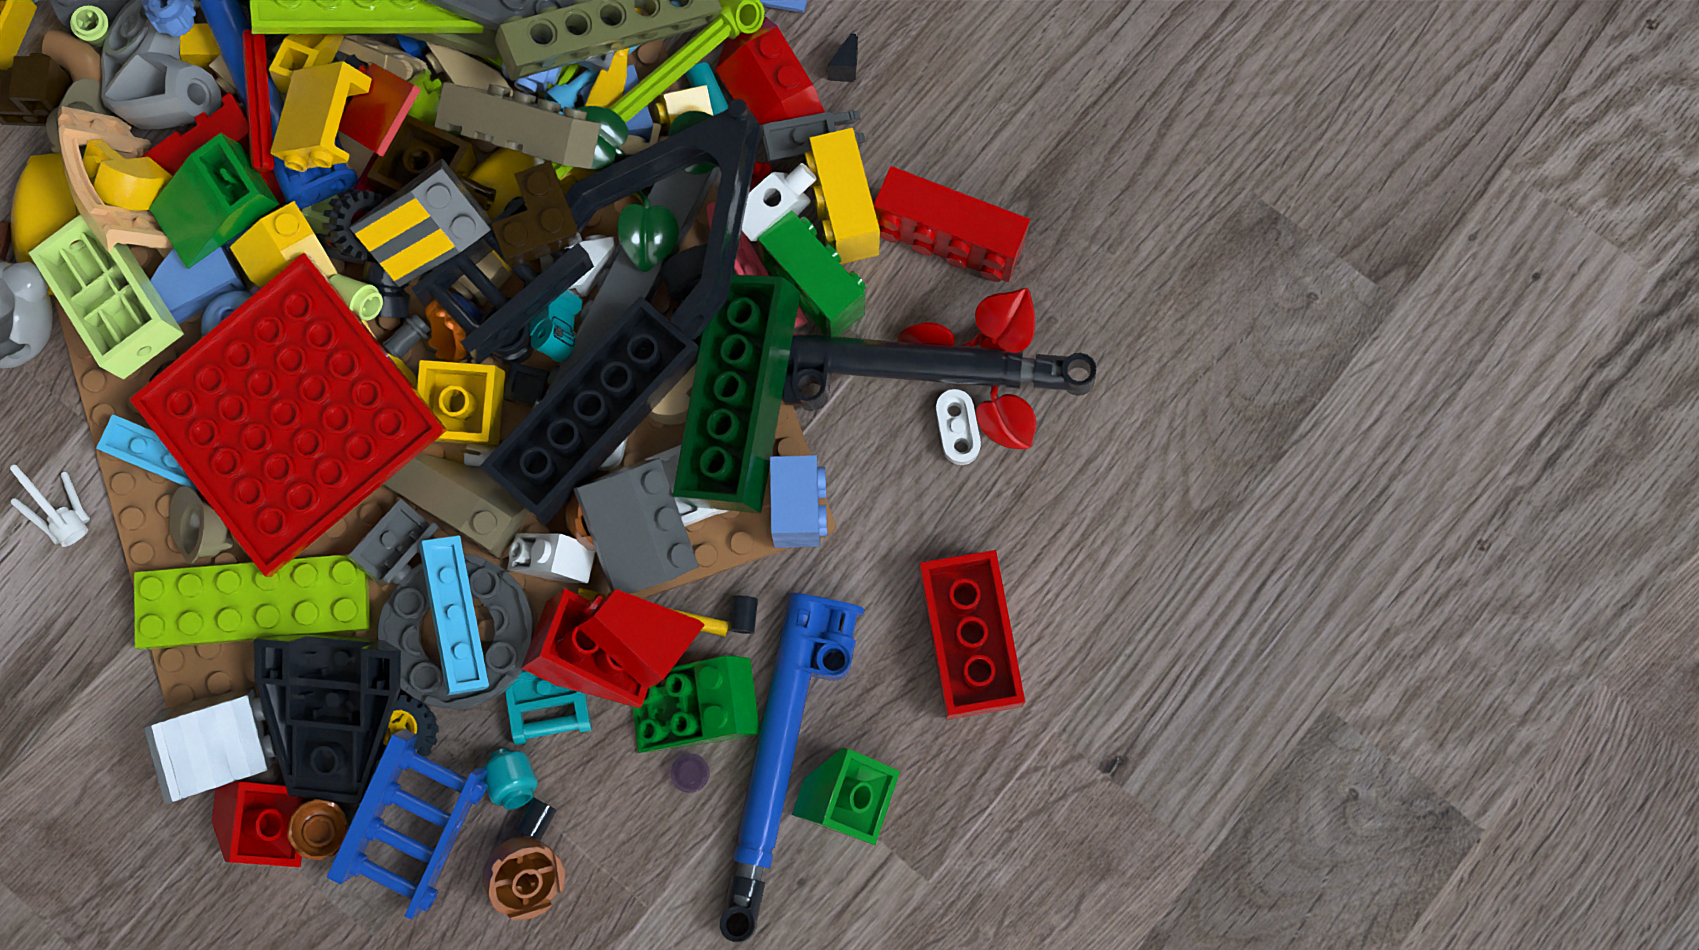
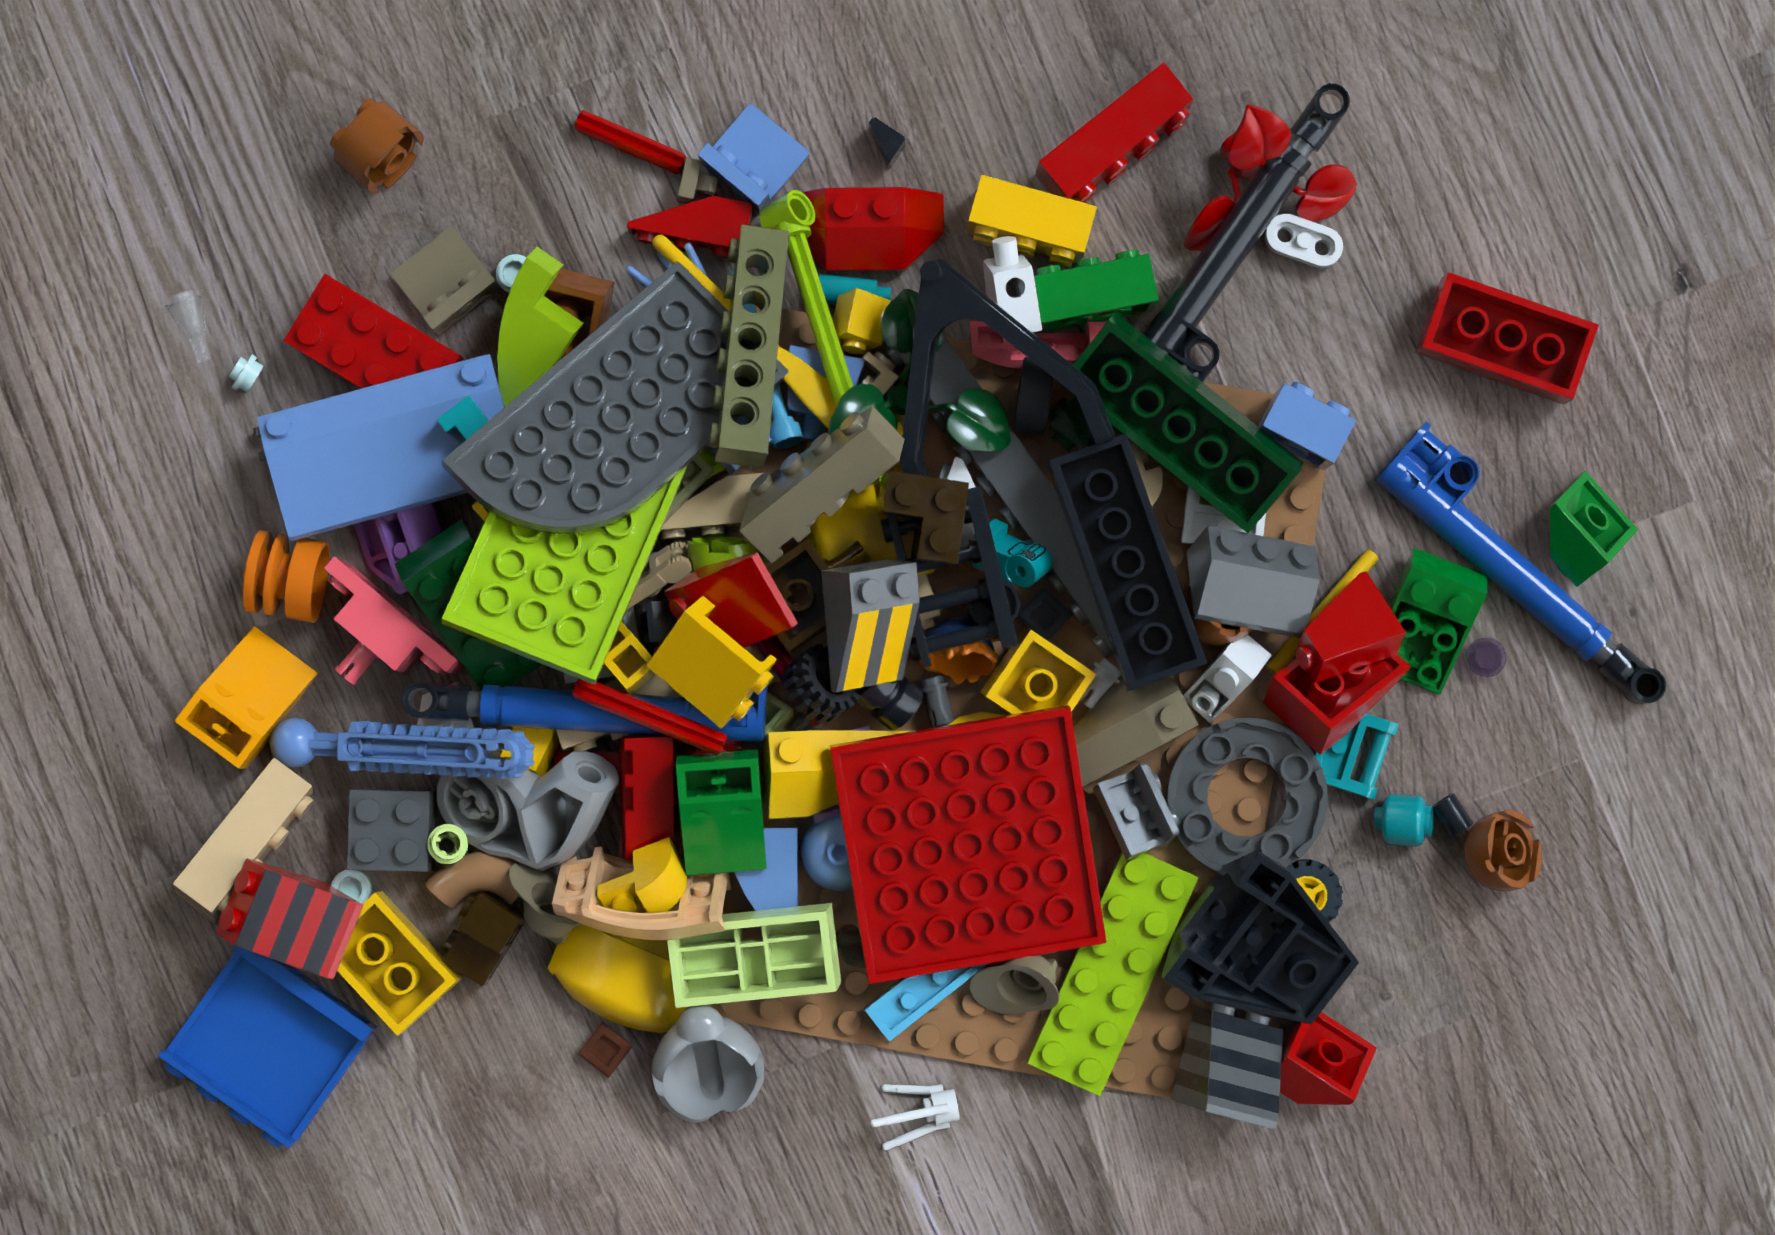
camera: 60 degrees left, 10 degrees up
dark orange hair [287,799,349,860] -> none
blue fence [326,729,488,920] -> none
yellowish green cone [329,274,383,321] -> none
medium azure plate [419,536,489,695] -> none
black hinge [728,595,758,634] -> none
dark grey hinge [761,110,866,163] -> none

